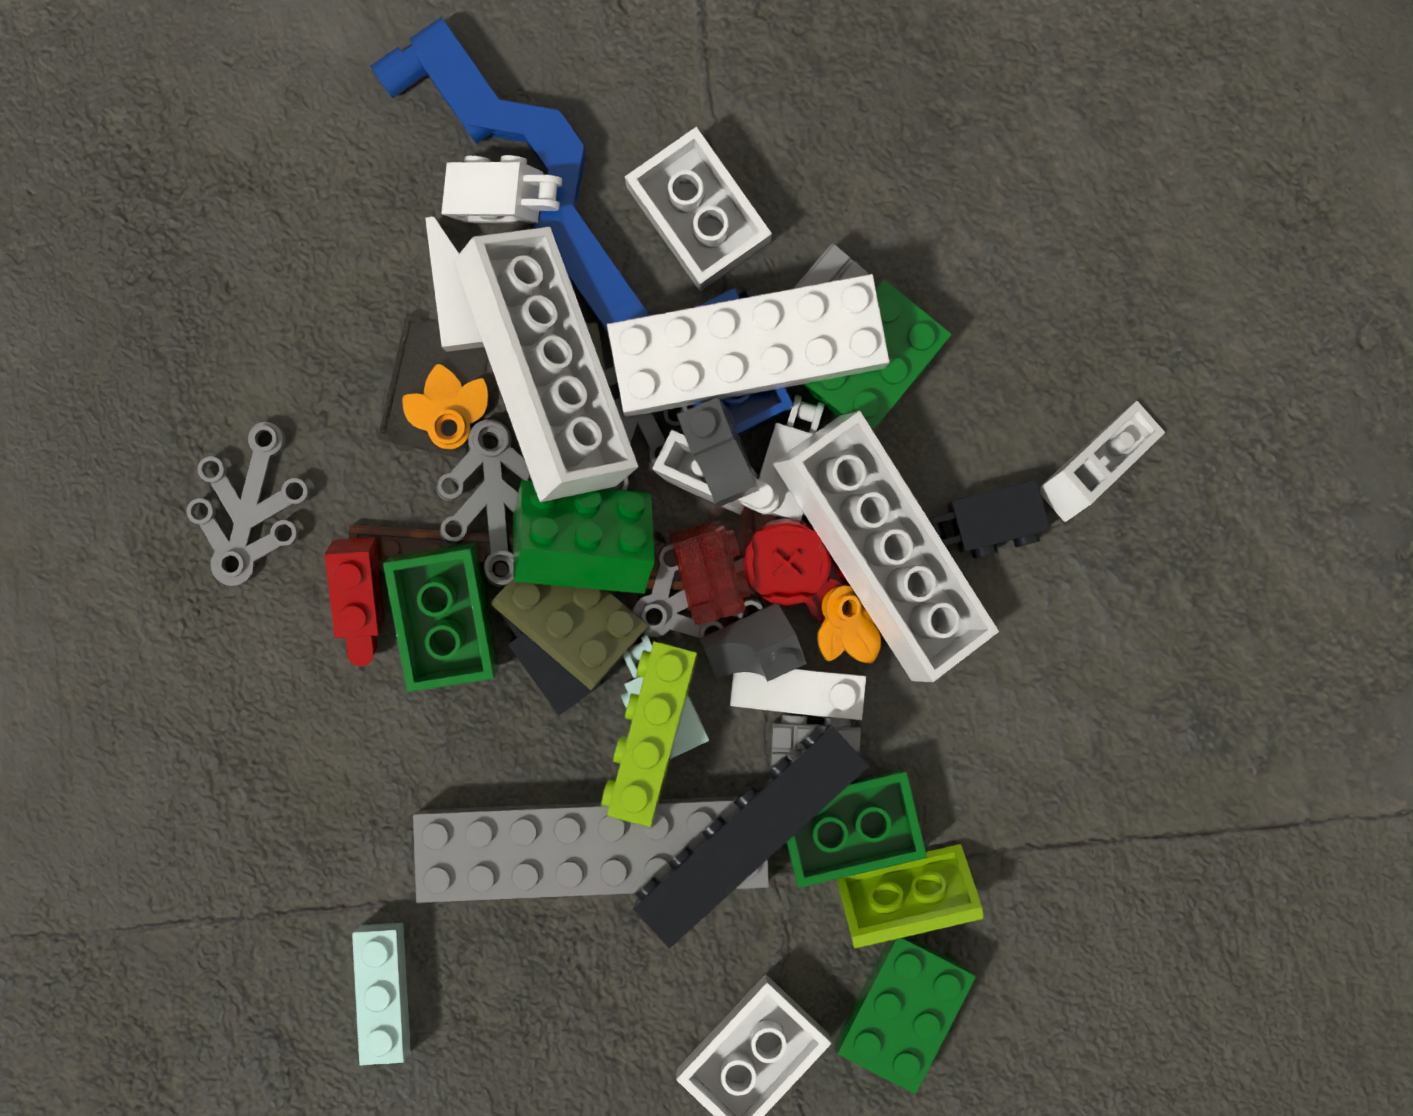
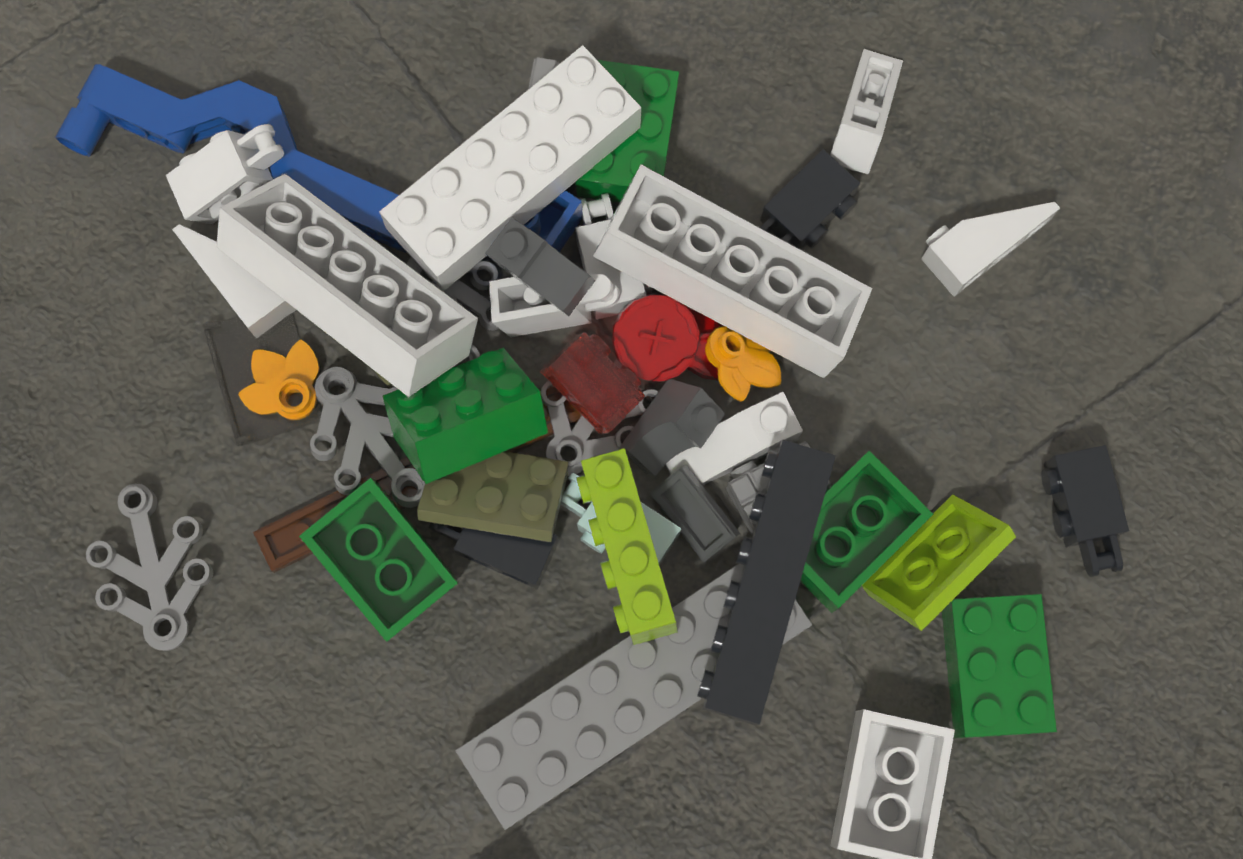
camera: 30 degrees left, 10 degrees down
red brick [324,537,385,667] -> none
white brick [625,127,772,292] -> none
none -> dark grey tile [650,465,740,562]
none -> white slope [921,202,1060,297]
none -> black brick [1041,445,1129,577]

